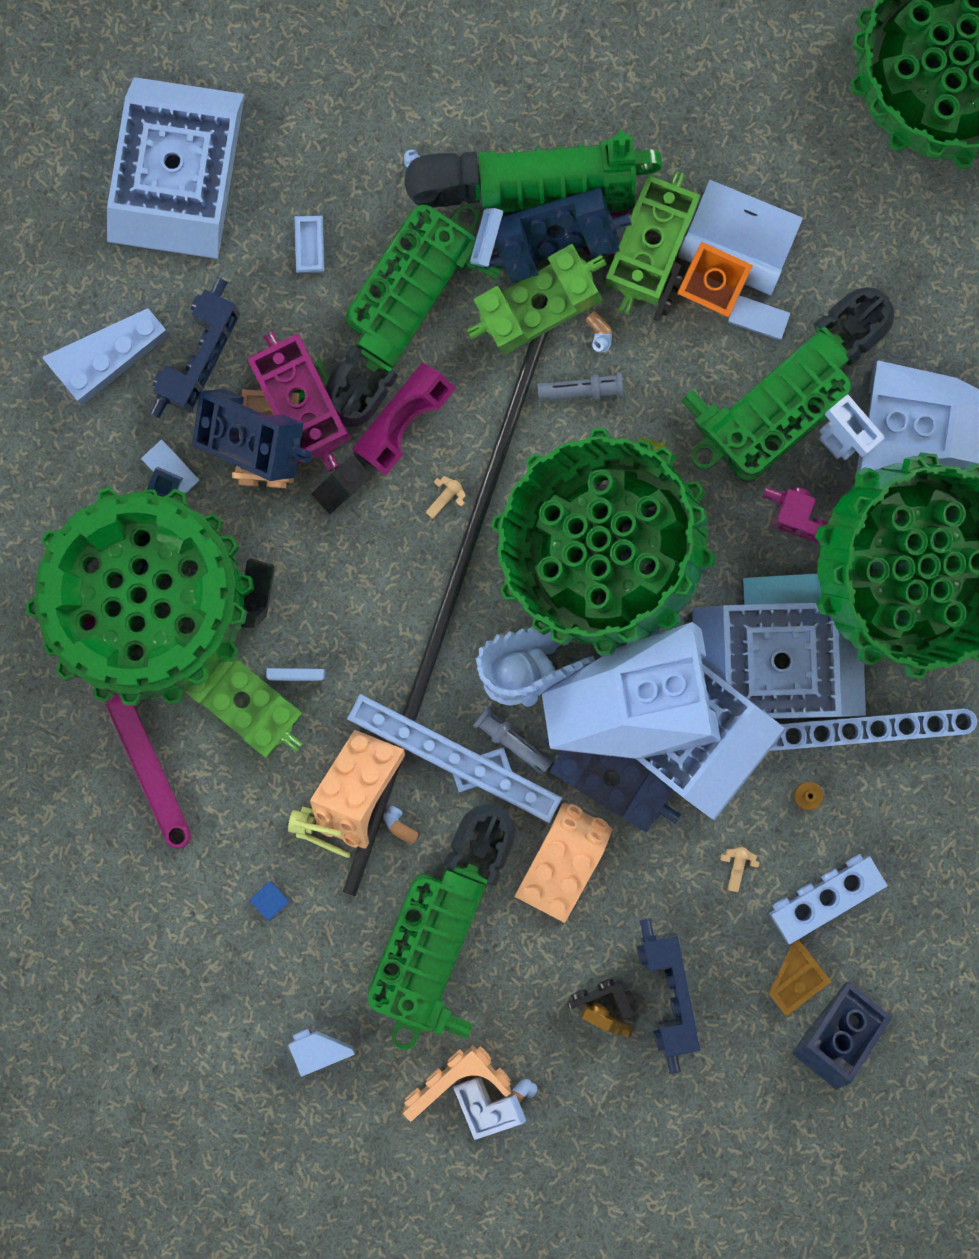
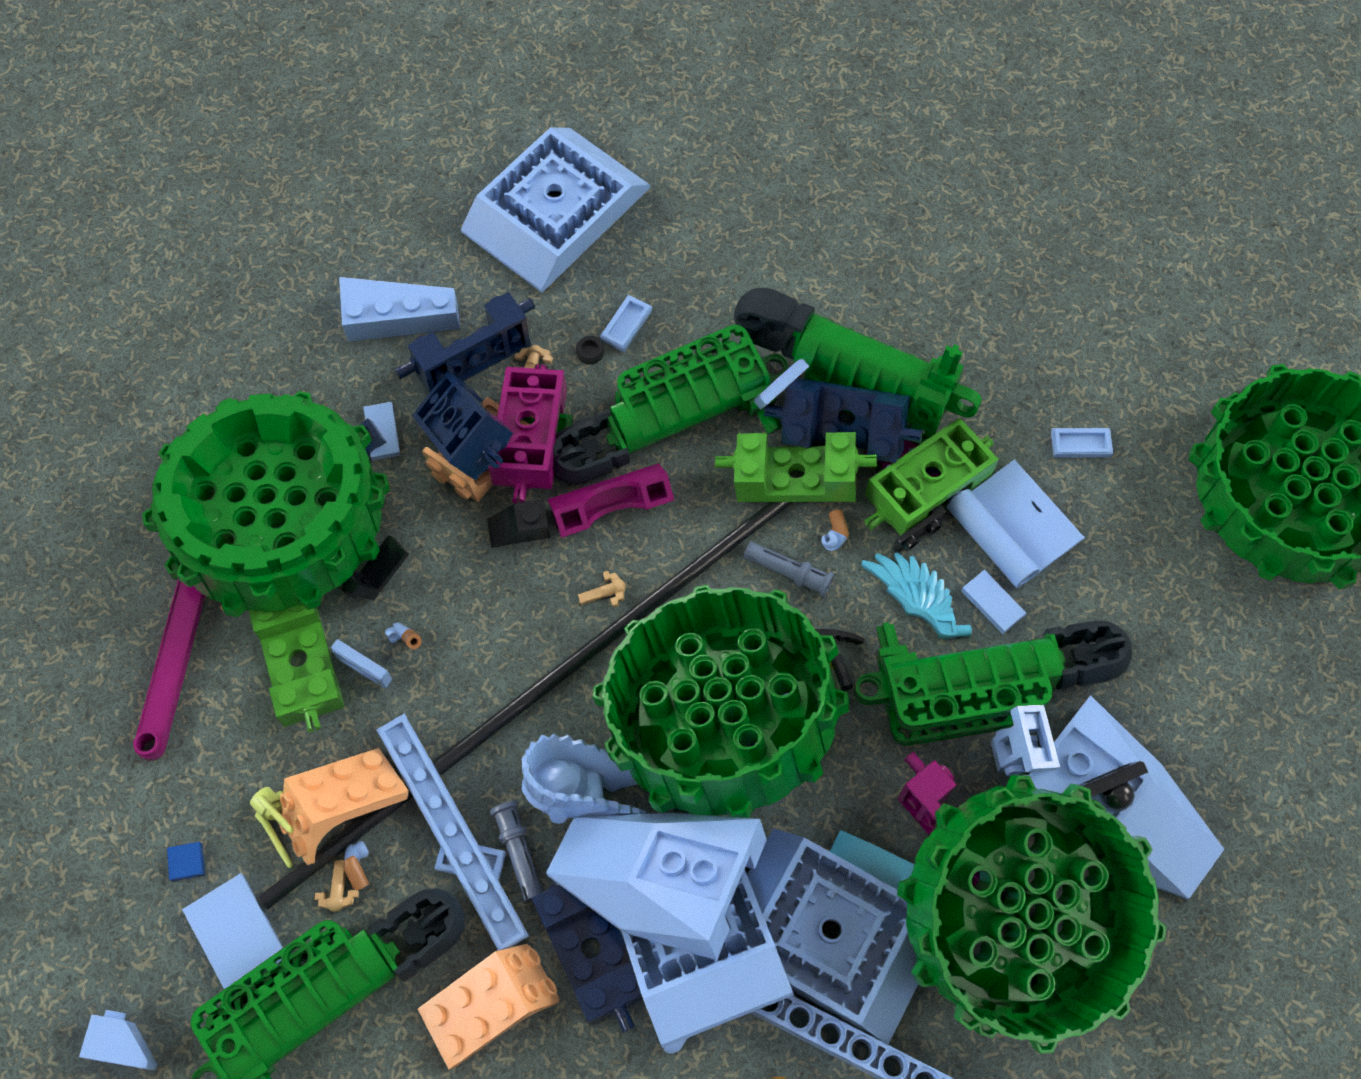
camera: 30 degrees right, 20 degrees down
orange slope [676,241,753,317] -> none
none -> light blue tile [182,873,283,994]
none -> tan piece [314,860,359,912]
none -> arm [385,622,422,649]
none -> tan piece [514,345,553,369]
none -> black tile [576,336,604,364]
none -> black piece [815,629,864,691]
none -> medium azure animal [861,552,972,639]
none -> light blue tile [1051,428,1113,458]
none -> black tile [1078,761,1149,812]

